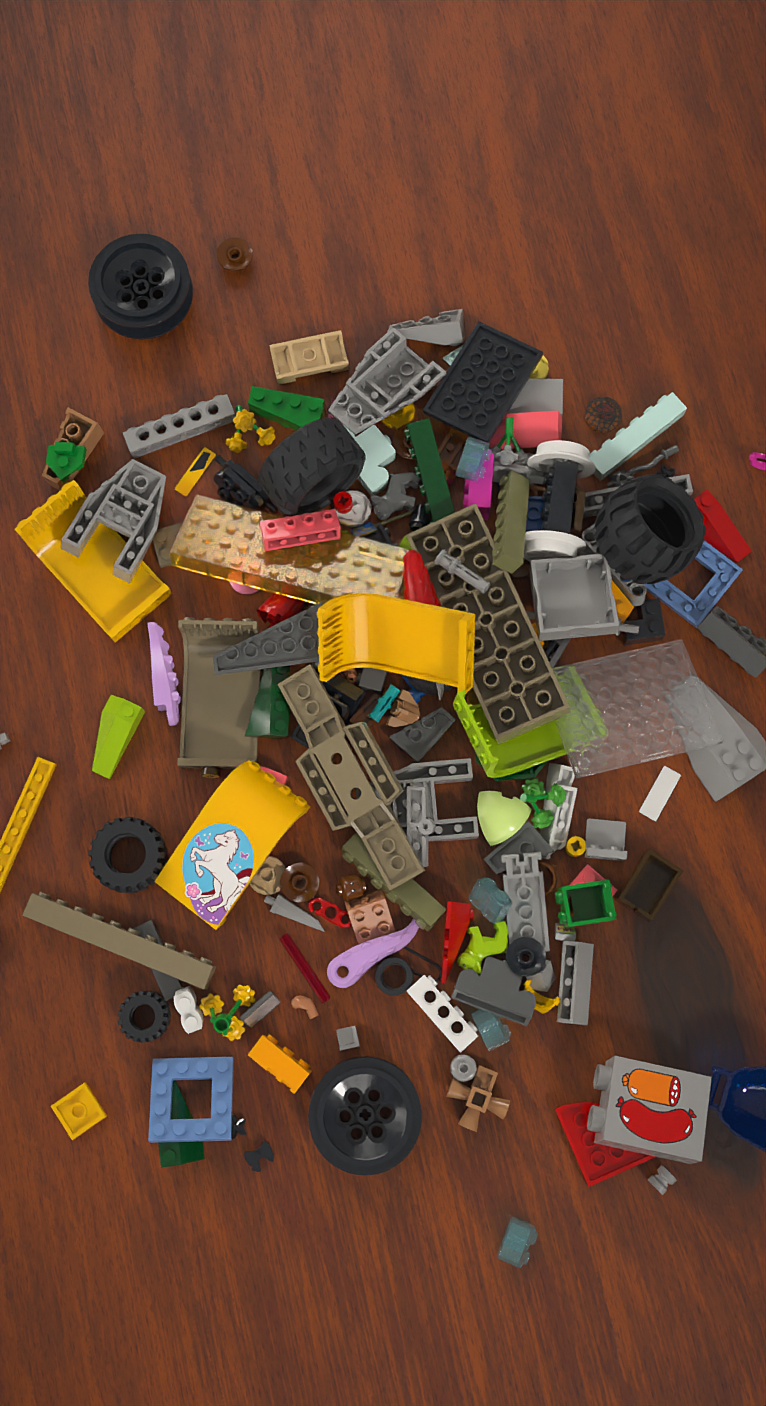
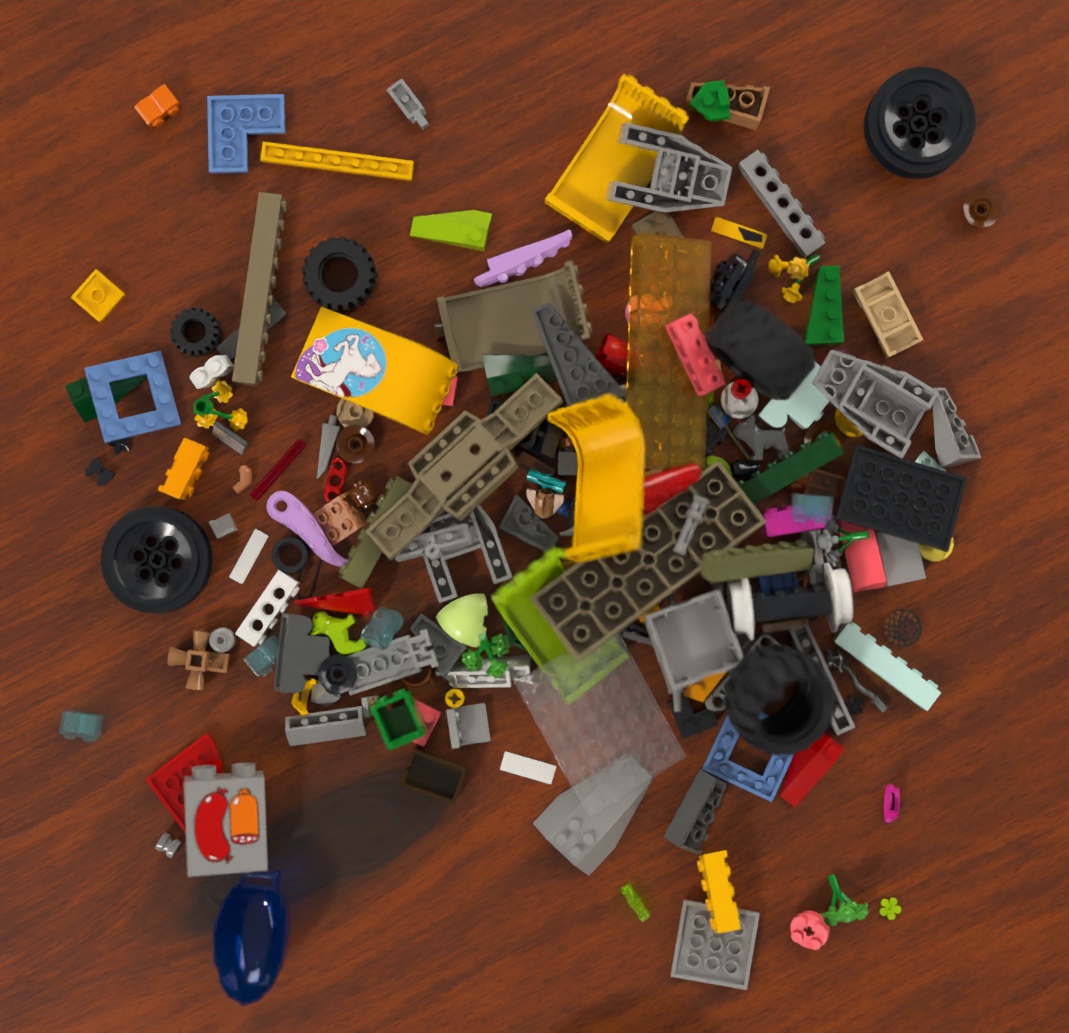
camera: 75 degrees right, 10 degrees up
none -> white sticker [229,529,268,584]

